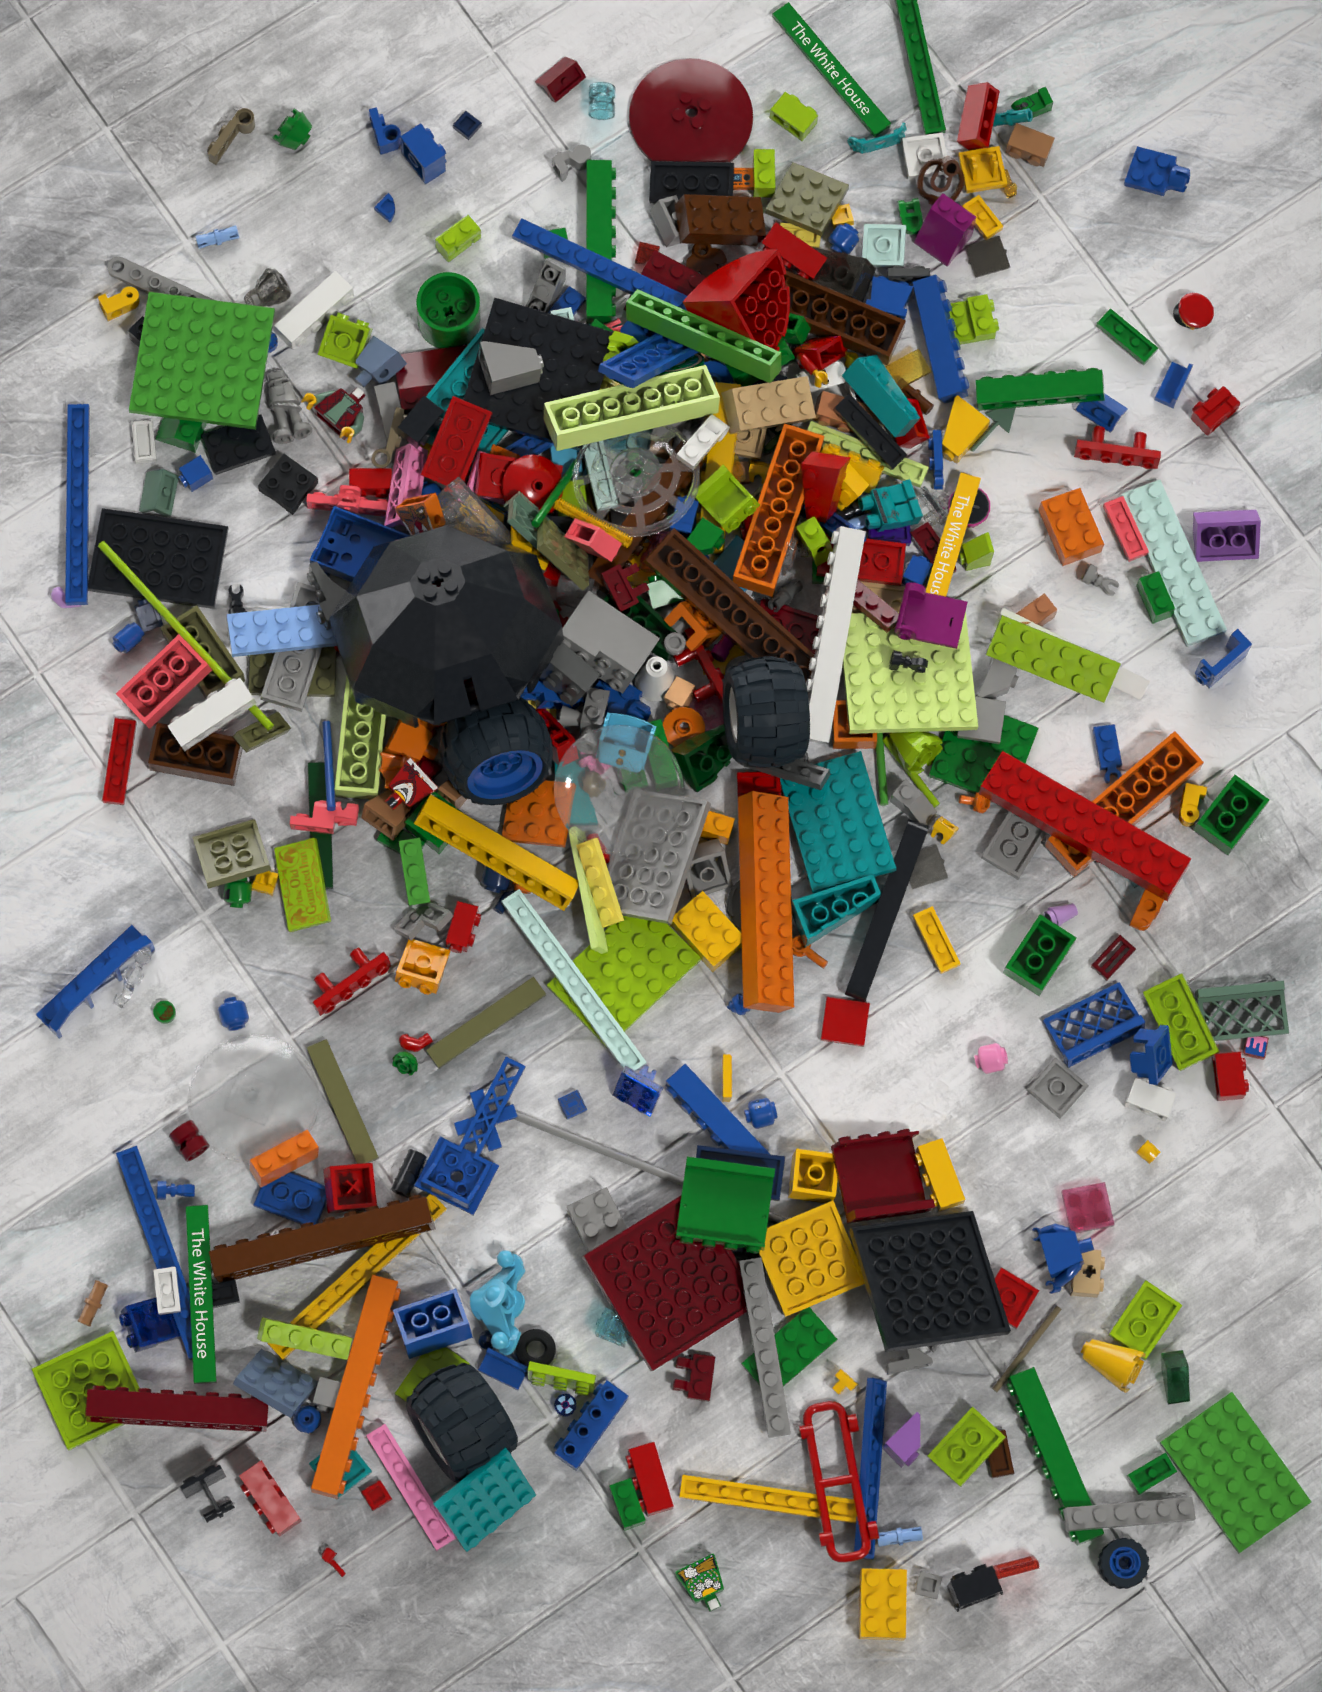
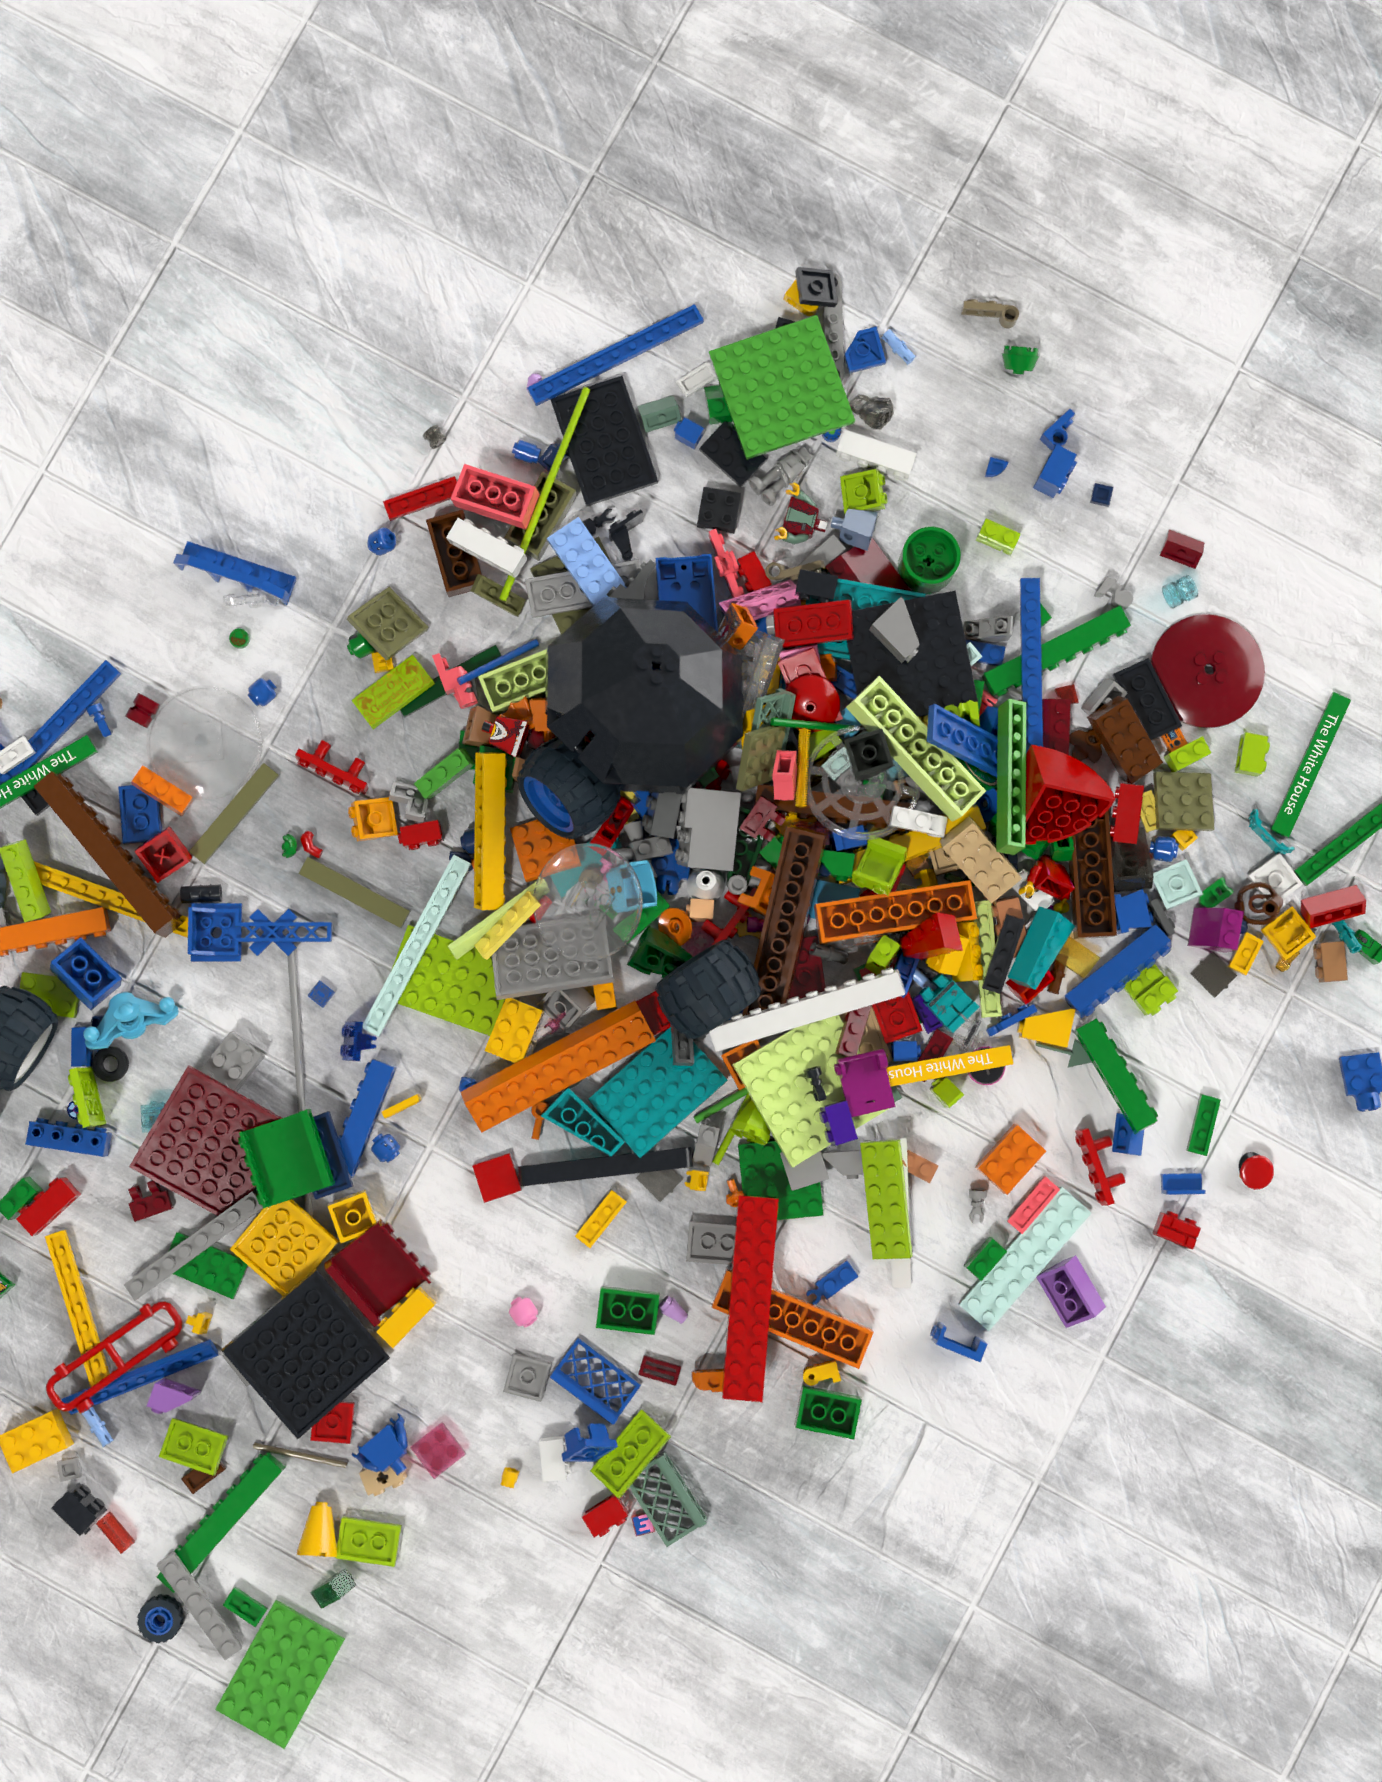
camera: 65 degrees right, 10 degrees up
none -> blue head [367,528,396,556]
none -> clear smoke wheel [423,425,447,449]
none -> clear pink hand [544,1012,566,1034]
none -> black plate [609,509,643,561]
none -> light grey tile [766,615,775,635]
none -> black plate [795,267,838,308]
none -> dark purple brick [819,1101,858,1146]
none -> blue plate [844,326,886,374]
none -> pearl dark grey slope [844,728,894,782]

